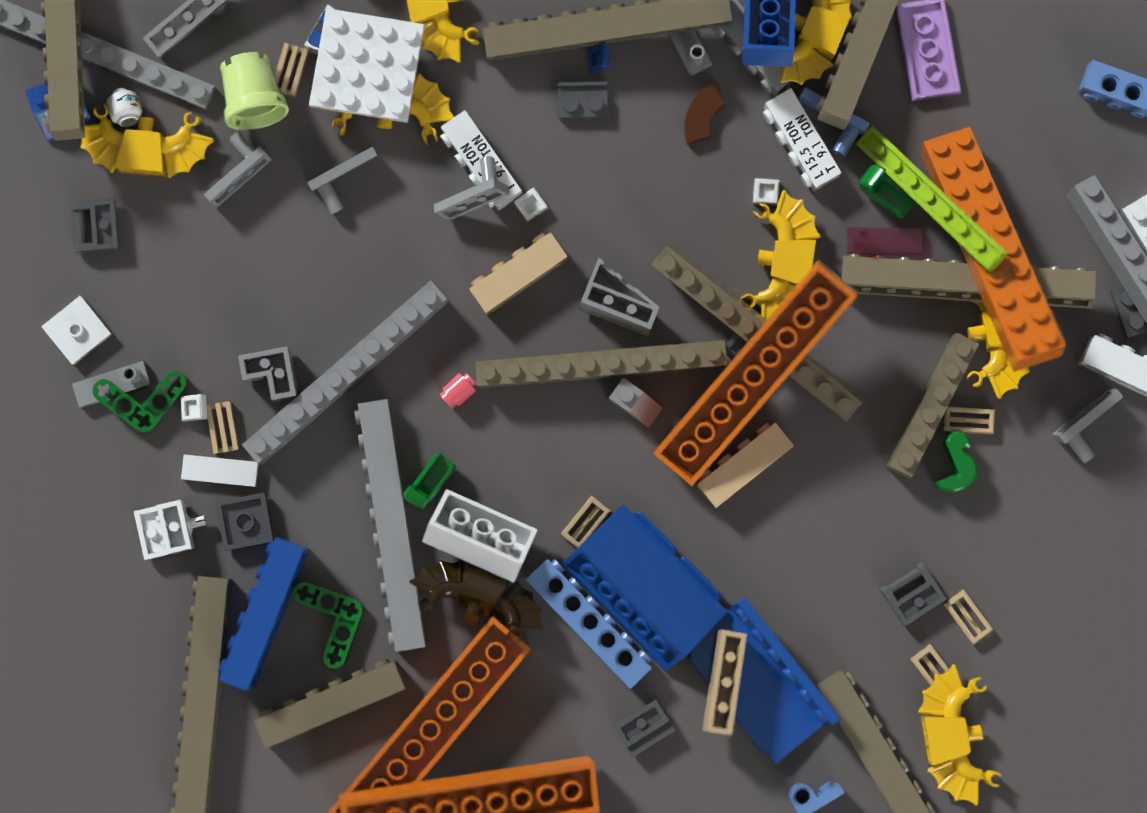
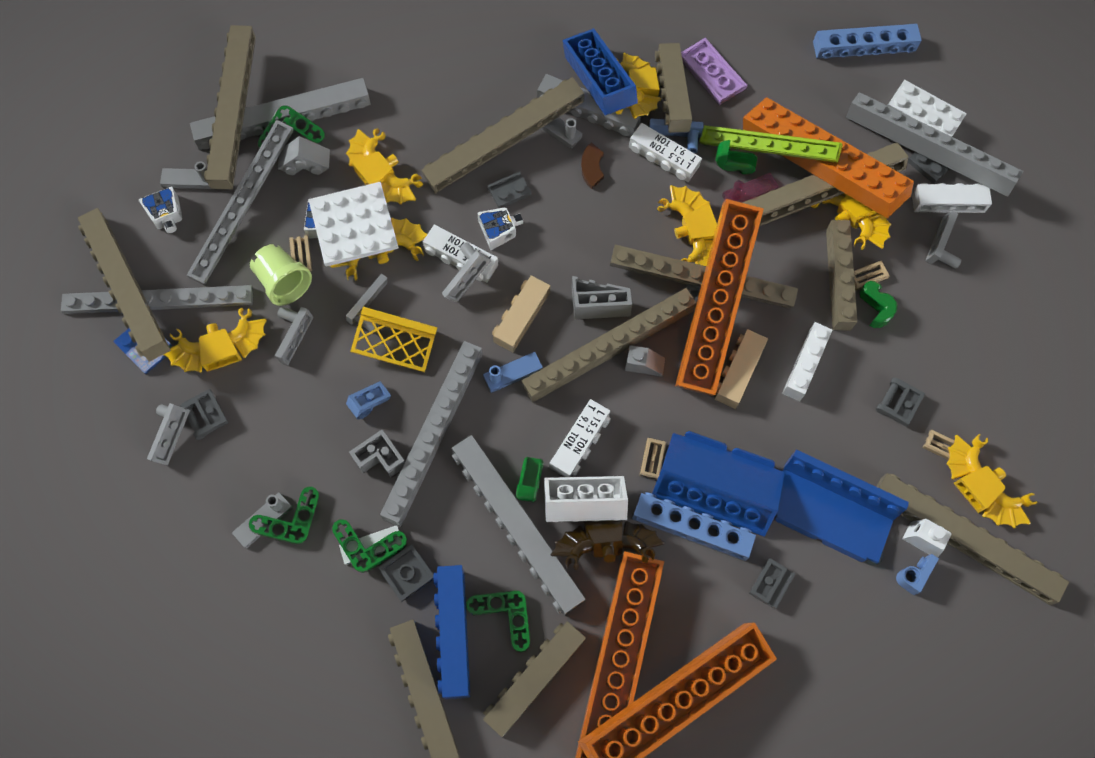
camera: 30 degrees left, 15 degrees down
white plate [41,296,113,365] -> none
white head [107,88,142,127] -> none
white plate [134,499,207,560] -> none
white tile [181,394,207,421] -> none
tan tile [207,401,239,454] -> none
coral brick [439,373,476,409] -> none
white tile [513,187,548,222] -> none
blue slope [588,43,611,73] -> none
tan brick [702,630,747,735] -> none
white tile [753,178,780,206] -> none
tan tile [943,589,993,645] -> none
none -> light grey piece [147,403,190,466]
none -> green beam [332,519,407,573]
none -> medium blue plate [346,381,391,420]
none -> yellow fence [350,307,437,373]
none -> torso [477,207,523,250]
none -> medium blue piece [483,352,543,393]
none -> white brick [549,399,611,477]
none -> white brick [782,322,832,402]
none -> white torso [902,519,951,557]

